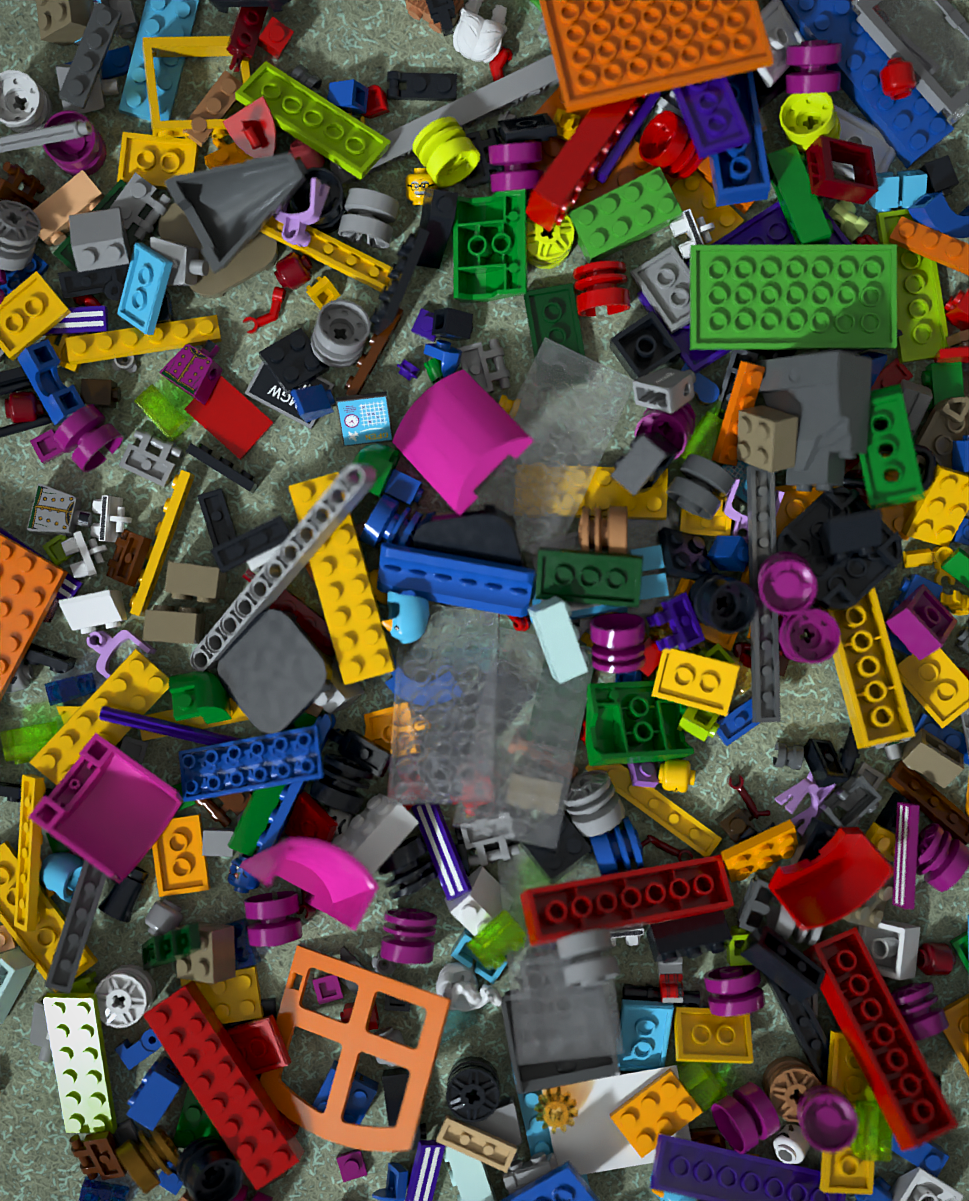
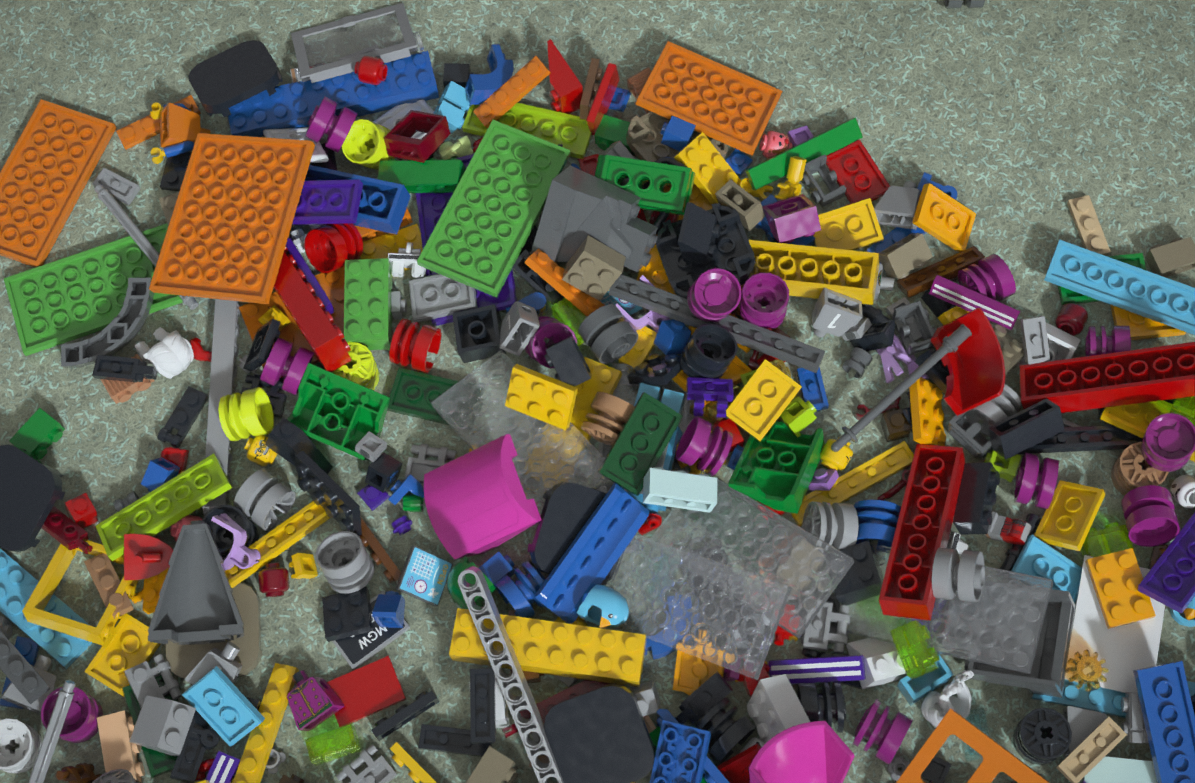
camera: 60 degrees left, 20 degrees down
red arm [242,286,286,334] -> none
none -> light grey plate [355,431,387,462]
none -> light grey plate [391,291,407,319]
none -> yellow plate [505,364,578,431]
none -> dark tan brick [715,180,765,231]
none -> light grey torso [812,288,862,338]
none -> dark grey bar [831,324,972,452]
none -> light grey plate [842,318,872,341]
none -> light grey plate [1020,315,1050,365]

